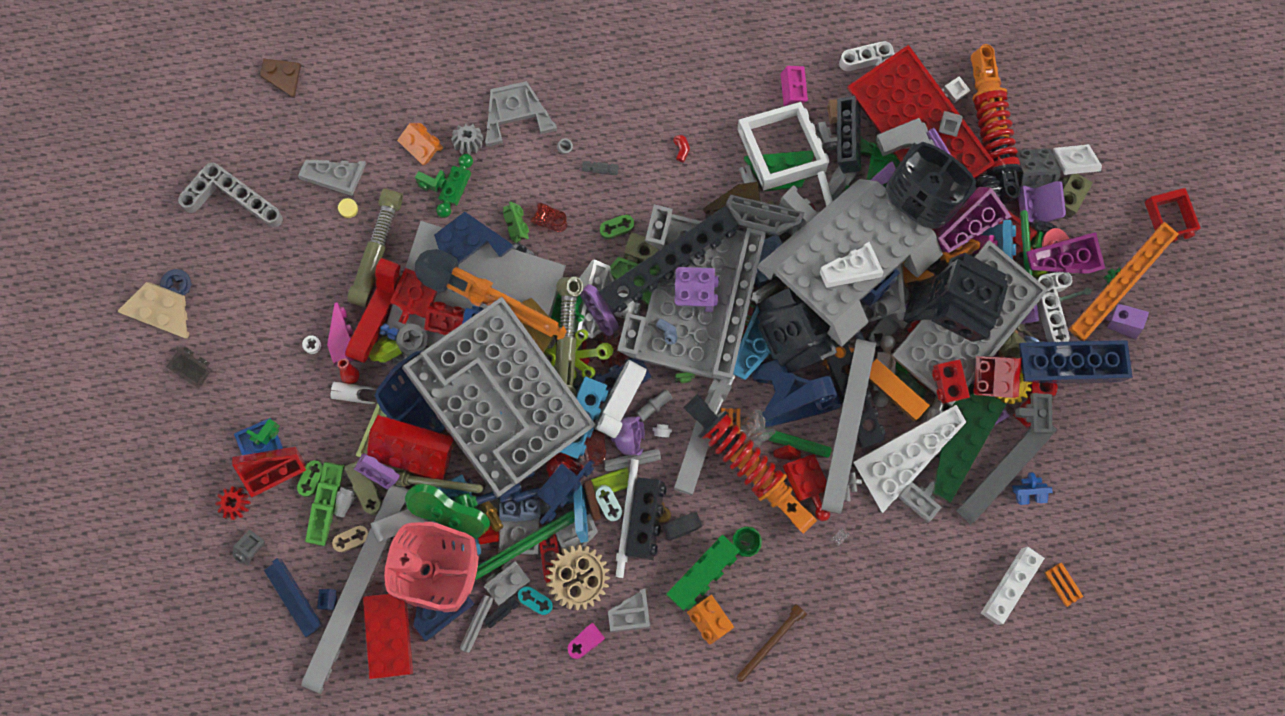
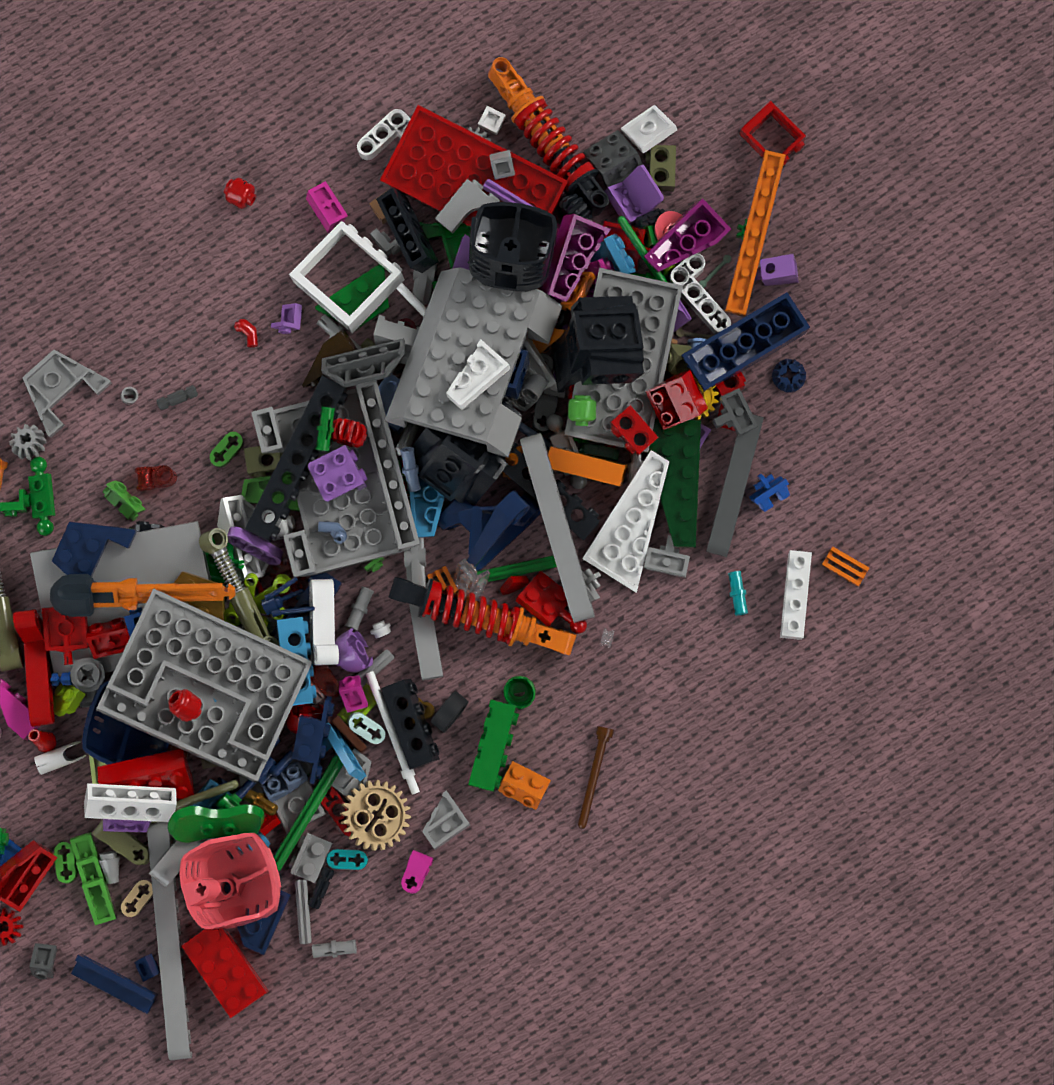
camera: 15 degrees left, 5 degrees up
none -> white brick [84,783,177,822]
none -> red head [168,689,202,722]
none -> red head [224,177,256,209]
none -> dark blue plant [261,577,315,618]
none -> medium lavender bracket [271,303,302,334]
none -> light grey pin [312,940,357,958]
none -> green pin [315,407,335,451]
none -> red gear [331,418,367,448]
none -> dark pink bracket [339,675,368,713]
none -> sand blue pin [400,447,421,492]
none -> bright green head [568,395,596,426]
none -> teal pin [728,571,748,616]
none -> dark blue gear [772,359,806,392]

